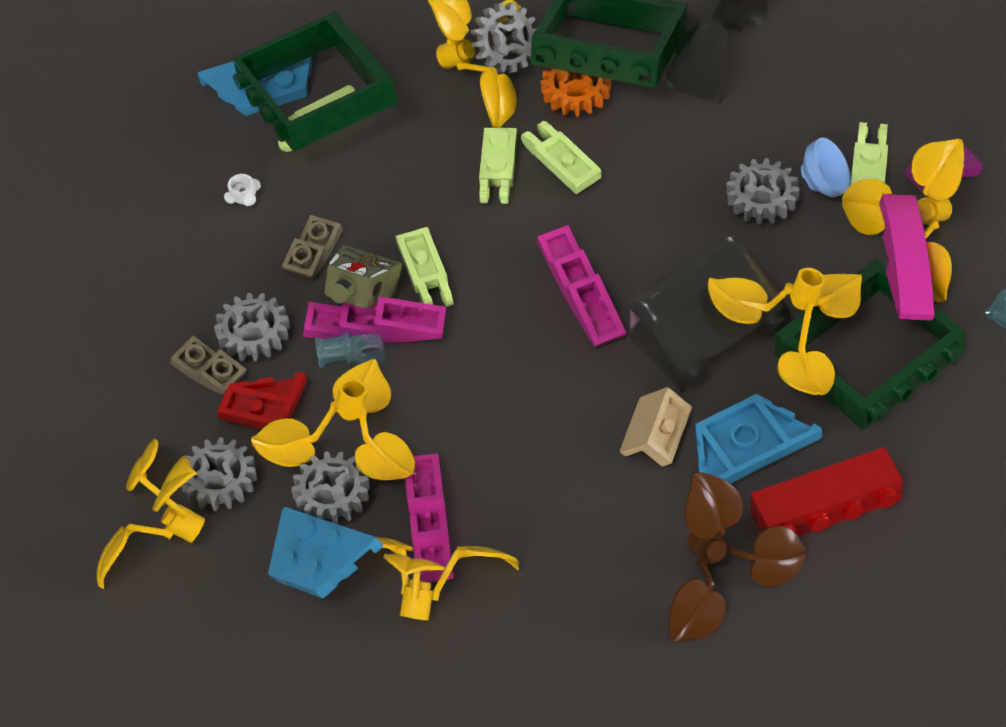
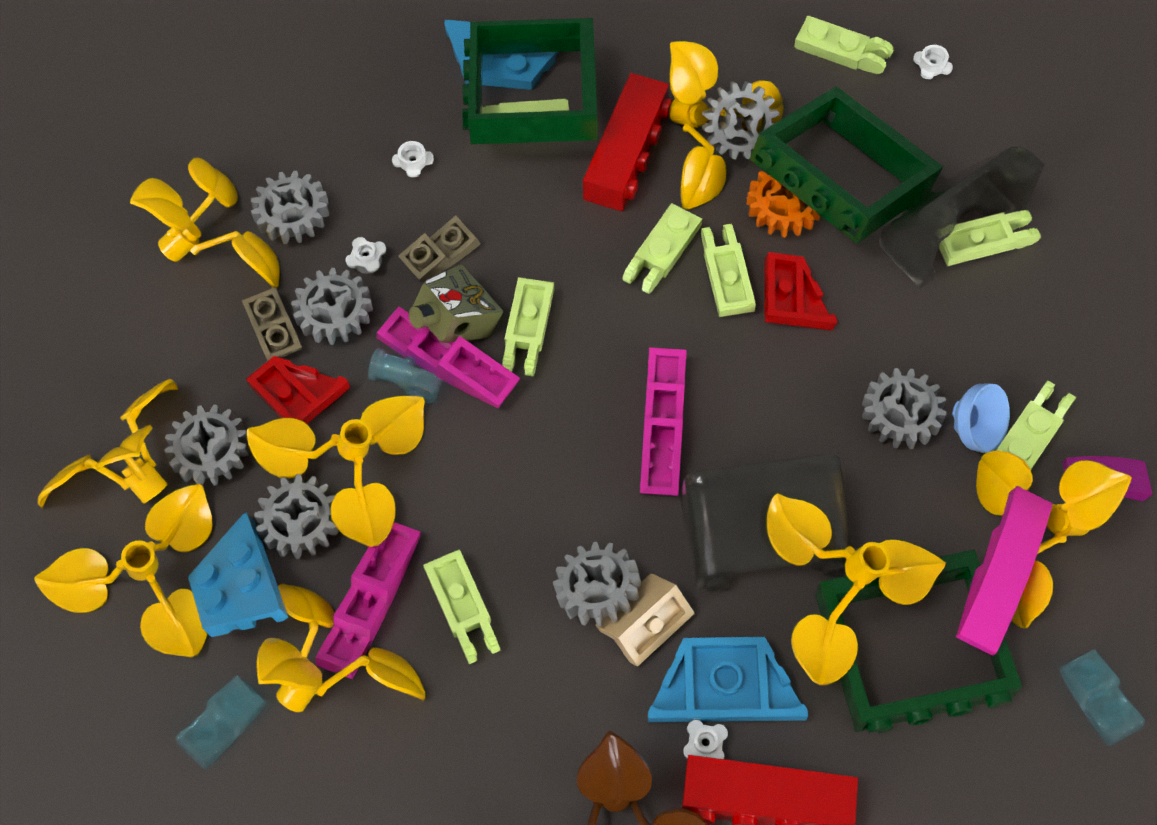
camera: 25 degrees right, 10 degrees up
none -> yellow plant [34,484,213,658]
none -> yellow plant [130,157,280,288]
none -> clear light blue slope [176,675,265,770]
none -> light grey gear [251,171,329,244]
none -> white plate [346,237,386,274]
none -> yellowish green hinge [423,549,501,664]
none -> light grey gear [553,542,642,627]
none -> red brick [583,73,673,212]
none -> white plate [683,720,728,759]
none -> red wing [764,252,837,331]
none -> yellowish green hinge [934,210,1041,266]

